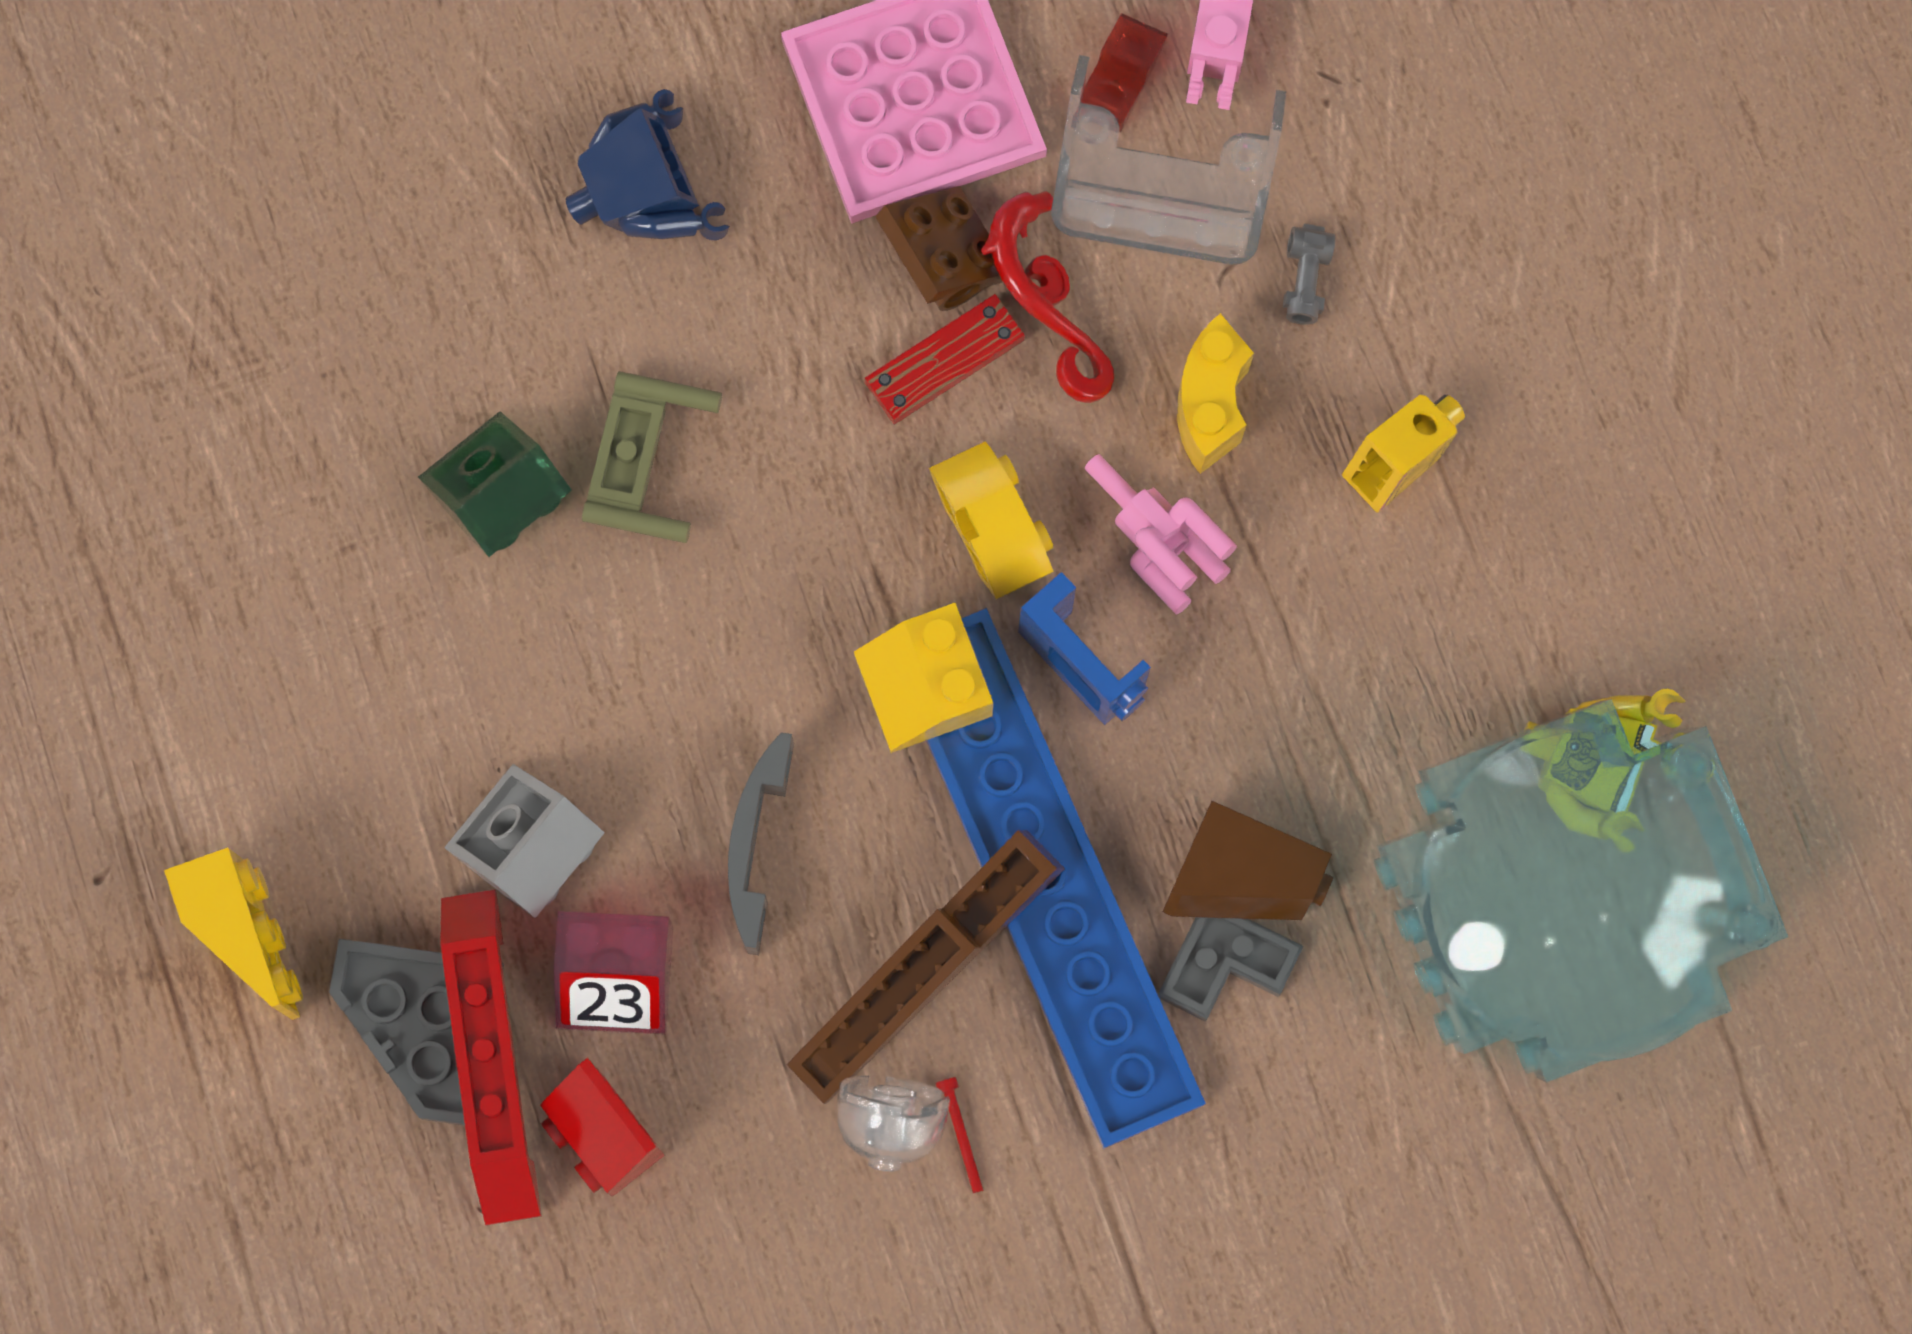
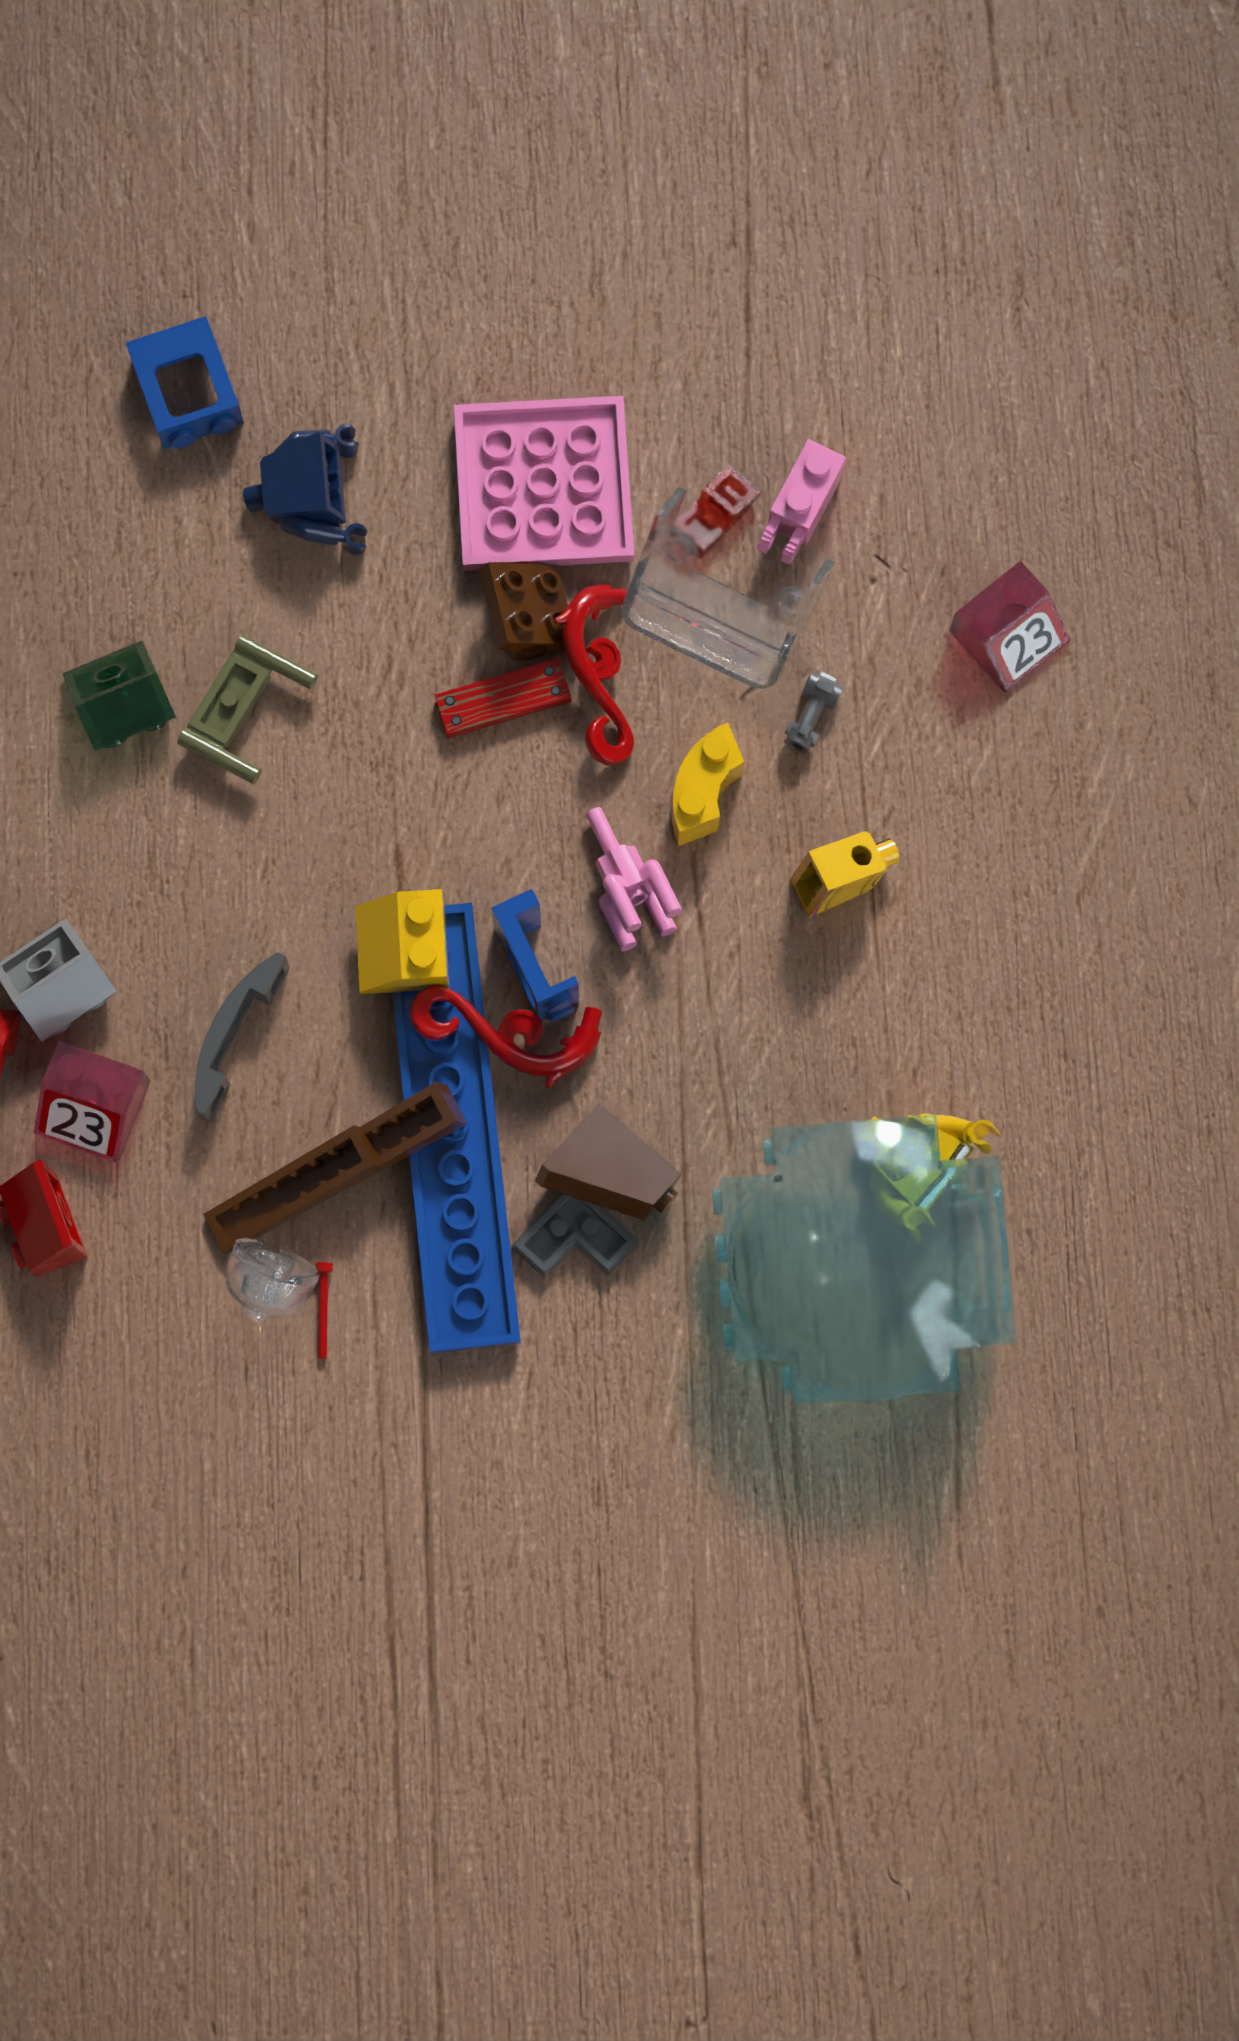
camera: 15 degrees right, 0 degrees up
yellow brick [929,441,1054,599] -> none
none -> blue window [126,316,244,450]
none -> red plant [409,985,602,1088]
none -> clear pink slope [949,561,1071,693]

